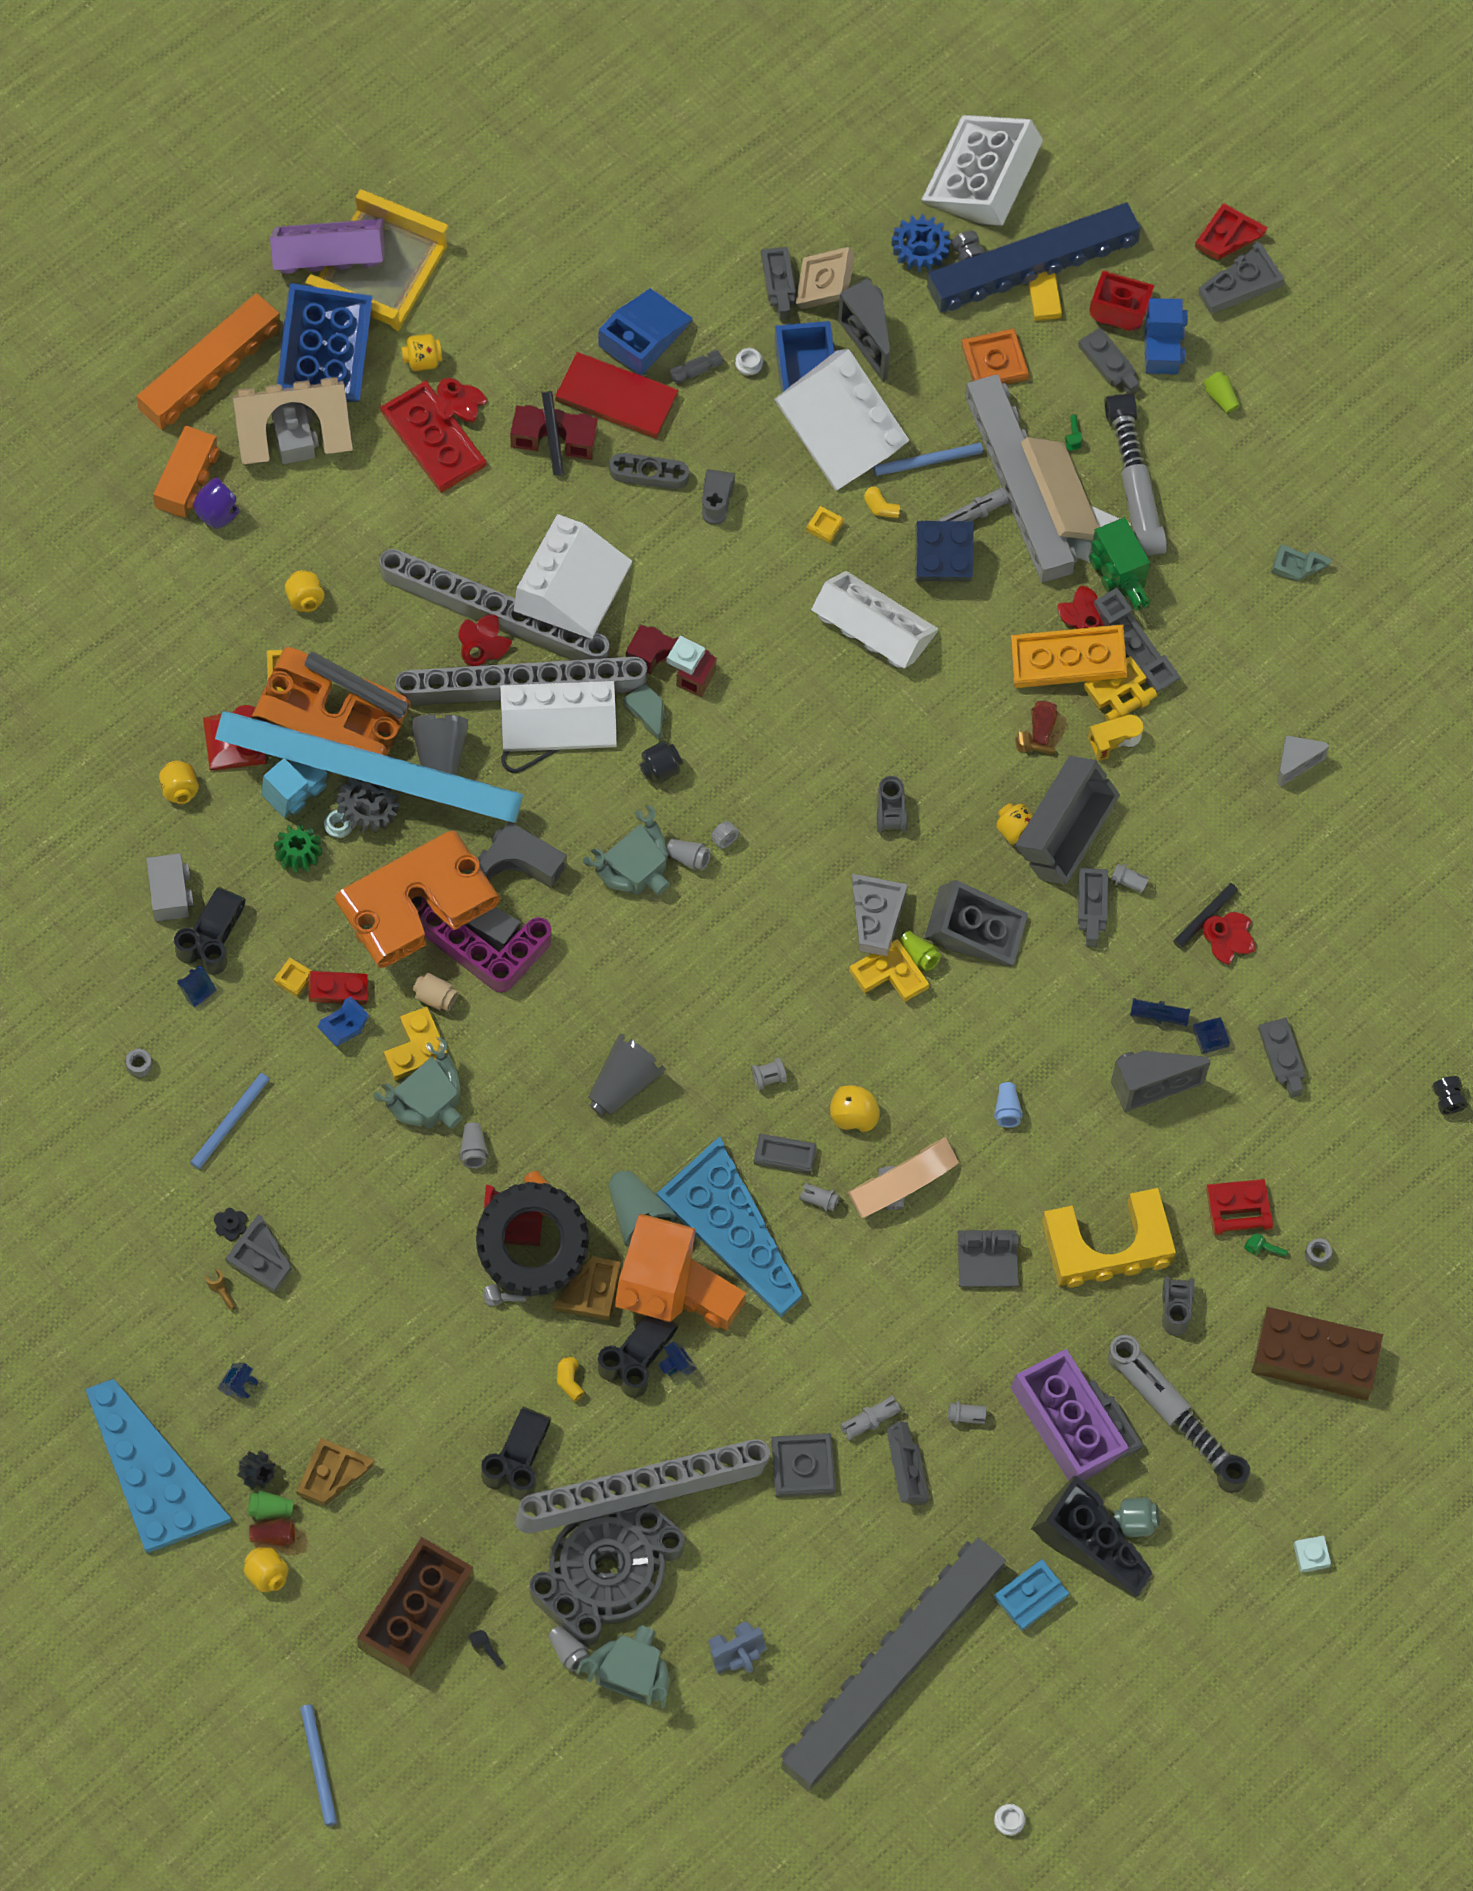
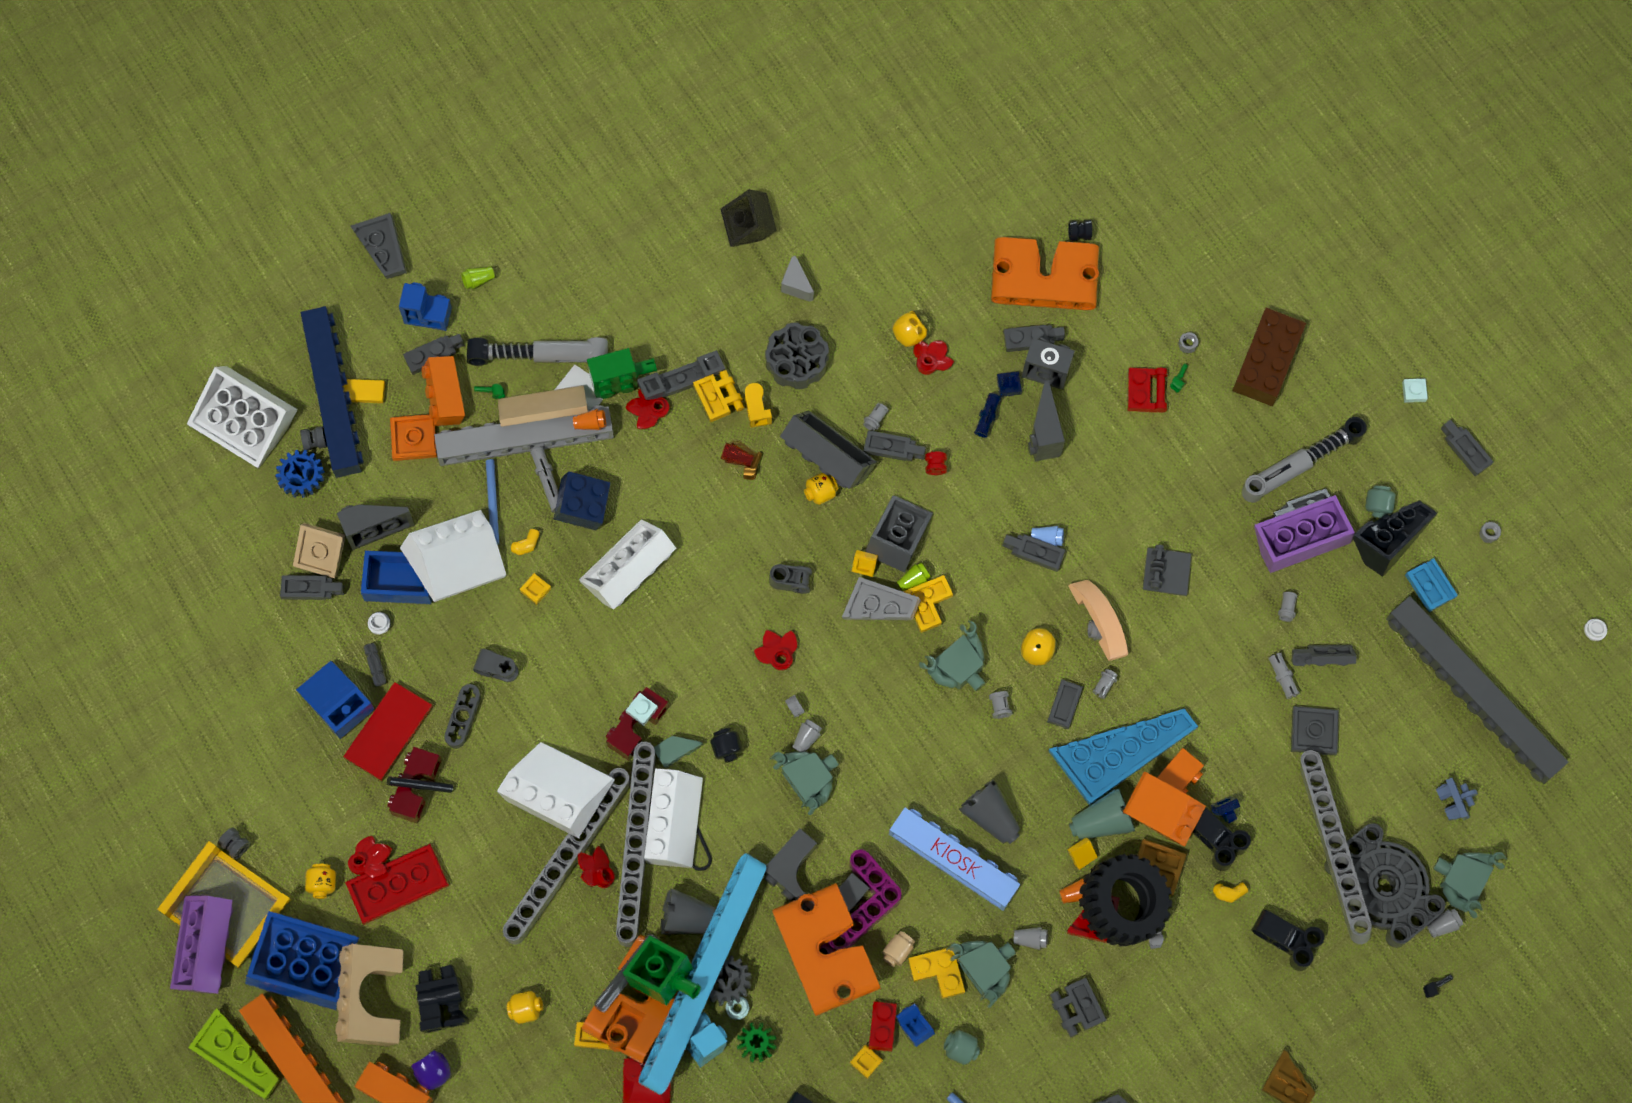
camera: 80 degrees left, 5 degrees up
light grey brick [271,402,319,465] -> none
reddish brown brick [357,1537,474,1678] -> none
light orange tile [1011,624,1127,688] -> none
yellow arch [1042,1188,1176,1288] -> none
red slope [1089,270,1155,331] -> none
dark grey piece [1162,1276,1195,1336] -> none
black bar [1173,883,1238,949] -> none
red wing [1194,203,1268,260] -> none
sand green slope [1271,544,1332,581] -> none
none -> lime wing [188,1008,280,1100]
none -> dark grey wheel [217,827,251,860]
none -> black hips [415,965,469,1034]
none -> orange brick [422,356,465,426]
none -> orange cone [573,408,606,430]
none -> green brick [623,935,701,1006]
none -> clear smoke slope [720,189,777,247]
none -> red plate [754,630,797,671]
none -> dark grey connector [765,322,829,389]
none -> yellow tile [851,550,878,577]
none -> light blue brick [889,808,1020,911]
none -> yellow helmet [892,311,927,347]
none -> sand green torso [919,620,986,691]
none -> red wheel [925,451,947,475]
none -> sand green head [943,1030,980,1065]
none -> orange connector [991,237,1099,310]
none -> dark grey hinge [1002,534,1066,572]
none -> dark grey brick [1022,338,1074,390]
none -> dark grey plate [1050,978,1106,1038]
none -> yellow tile [1068,838,1098,870]
none -> dark grey hinge [1441,420,1494,477]
none -> light grey axle [1479,522,1501,543]

